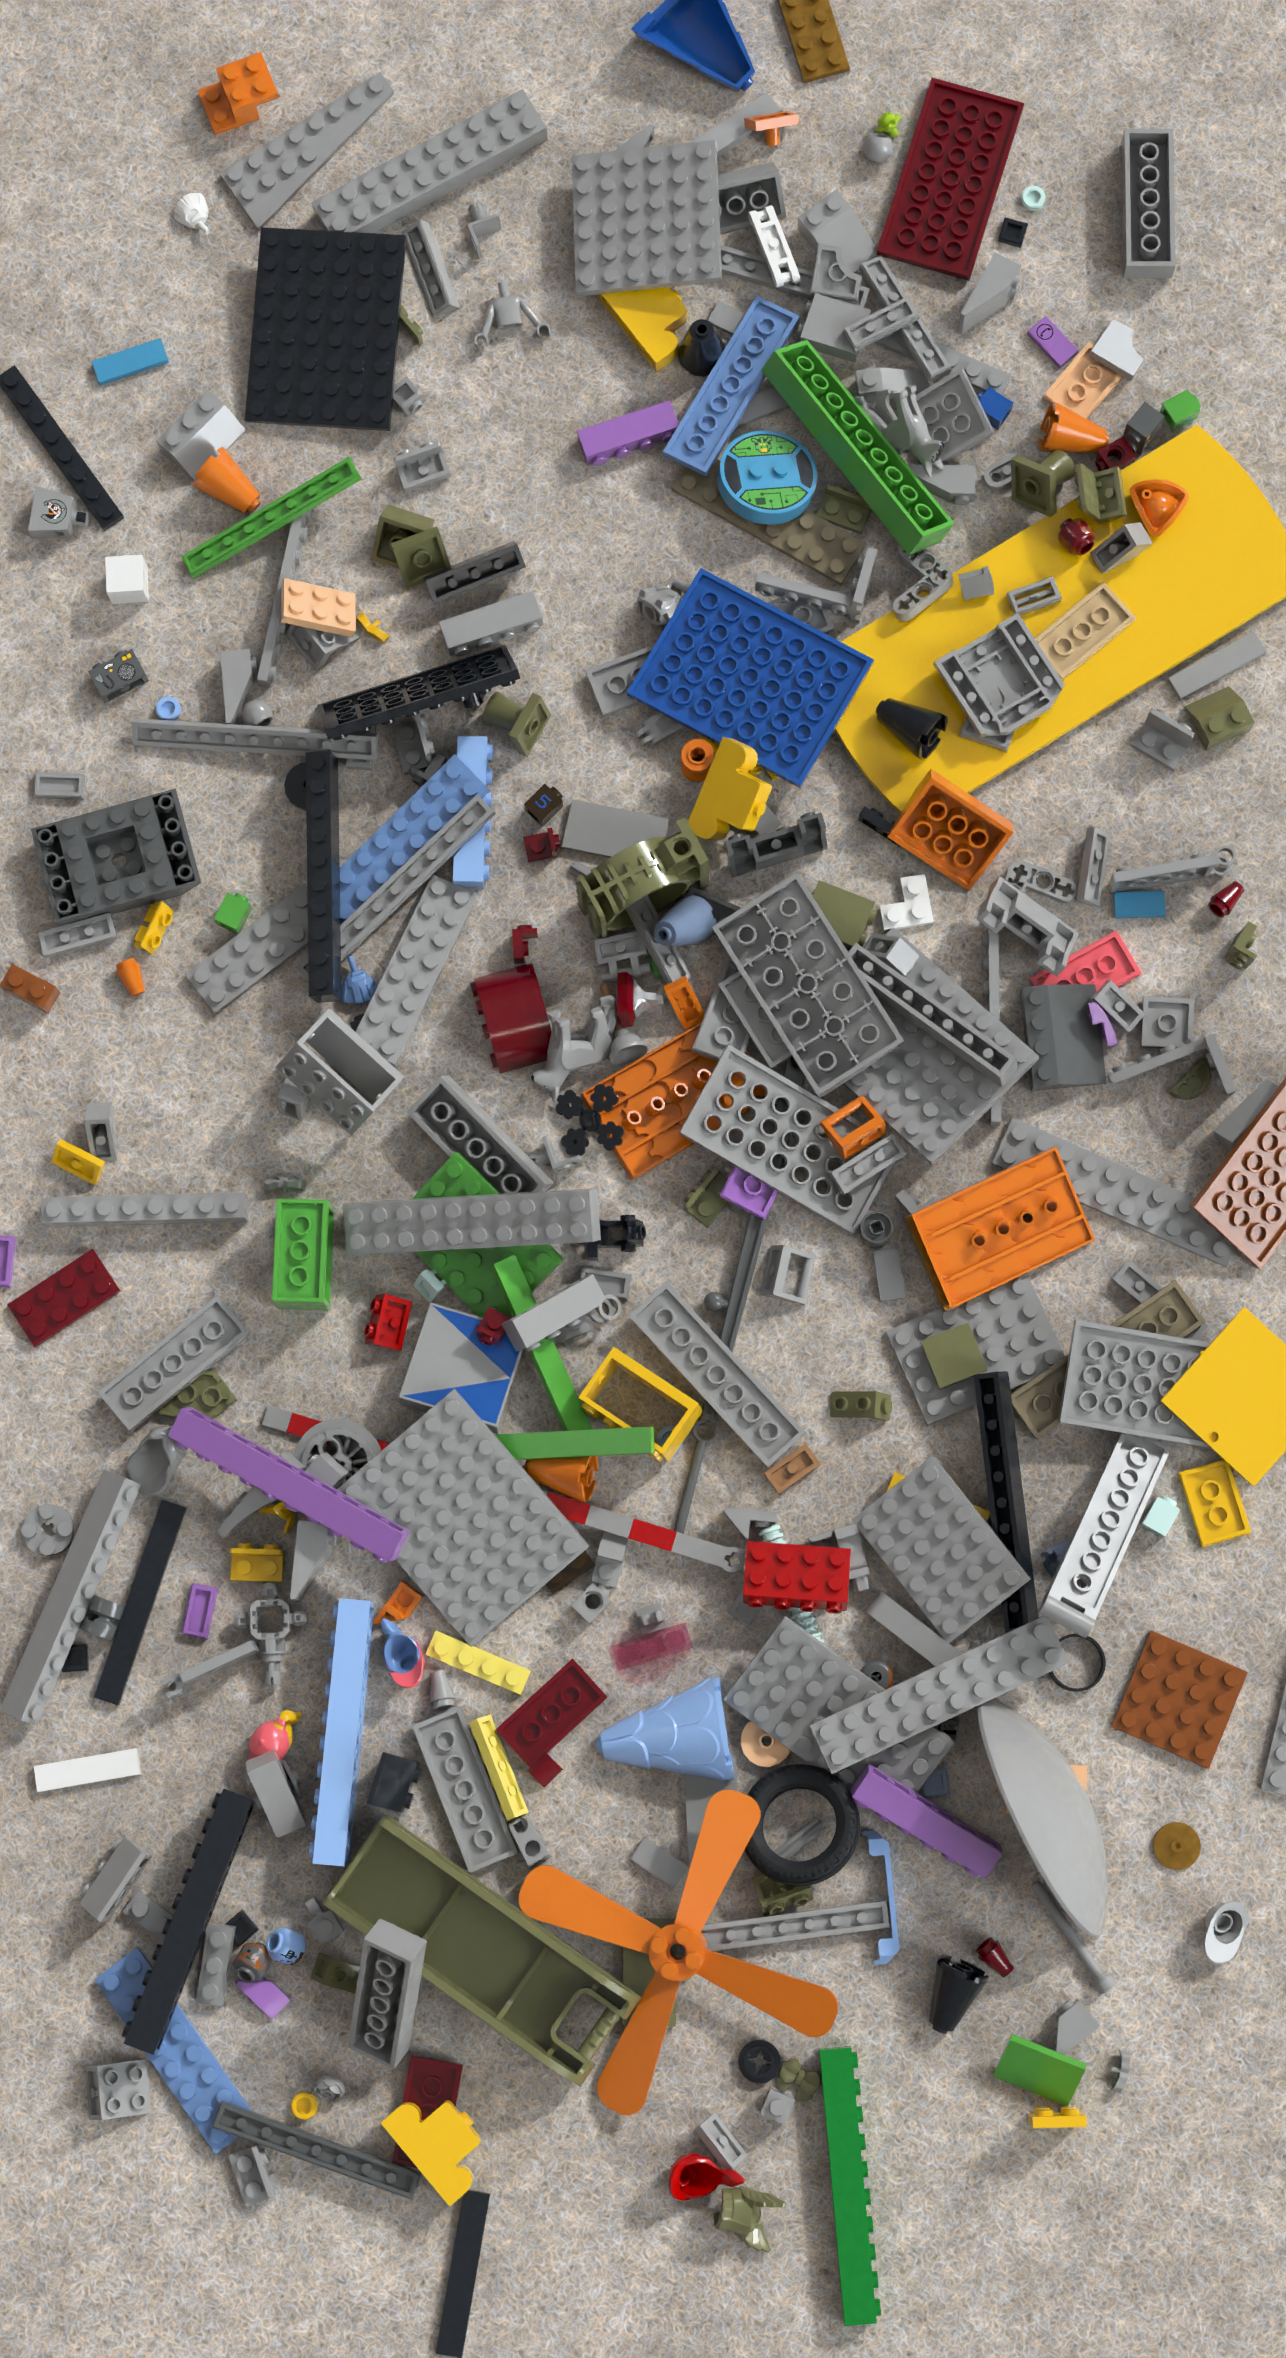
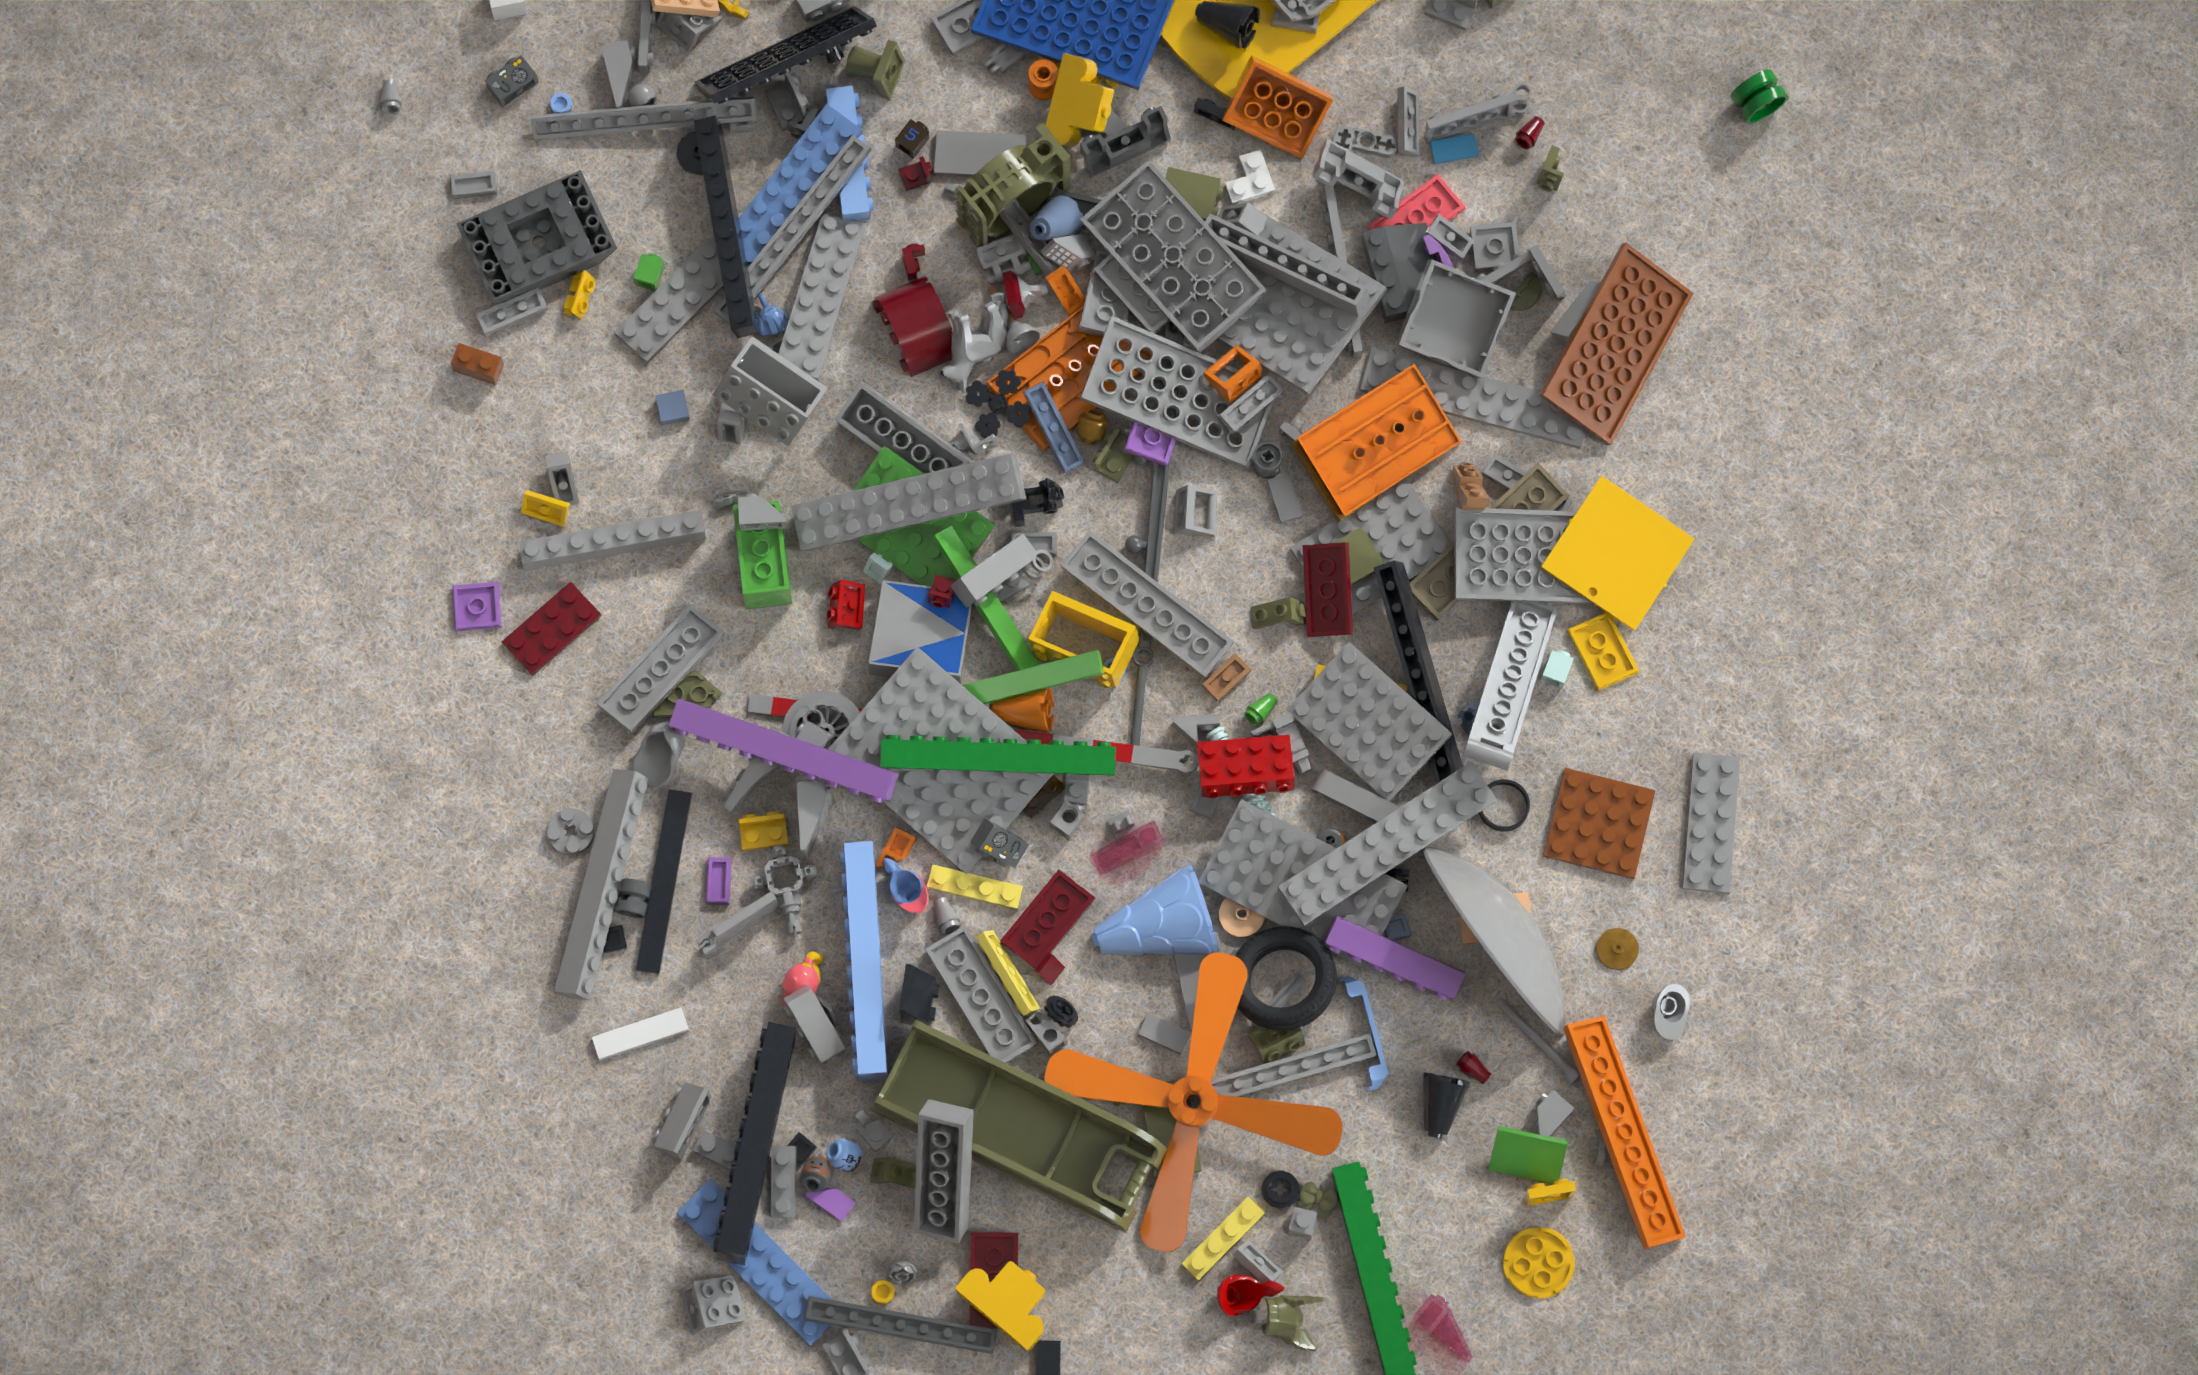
camera: 15 degrees left, 5 degrees down
orange cone [116,958,145,997] -> none
yellow plant [256,1502,297,1535] -> none
none -> sand blue piece [656,390,690,426]
none -> light grey slope [738,494,787,531]
none -> green brick [881,735,1116,776]
none -> dark grey brick [970,818,1029,868]
none -> sand blue tile [1022,381,1085,474]
none -> light grey slope [1040,234,1096,271]
none -> black gear [1044,995,1078,1028]
none -> pearl gold head [1076,409,1108,445]
none -> light yellow plate [1181,1197,1265,1281]
none -> bright green cone [1244,693,1278,726]
none -> dark red plate [1302,542,1353,637]
none -> light grey tile [1395,259,1516,378]
none -> clear pink slope [1412,1294,1473,1364]
none -> medium nougat slope [1453,462,1490,510]
none -> yellow tile [1503,1227,1575,1299]
none -> orange plate [1563,1016,1686,1250]

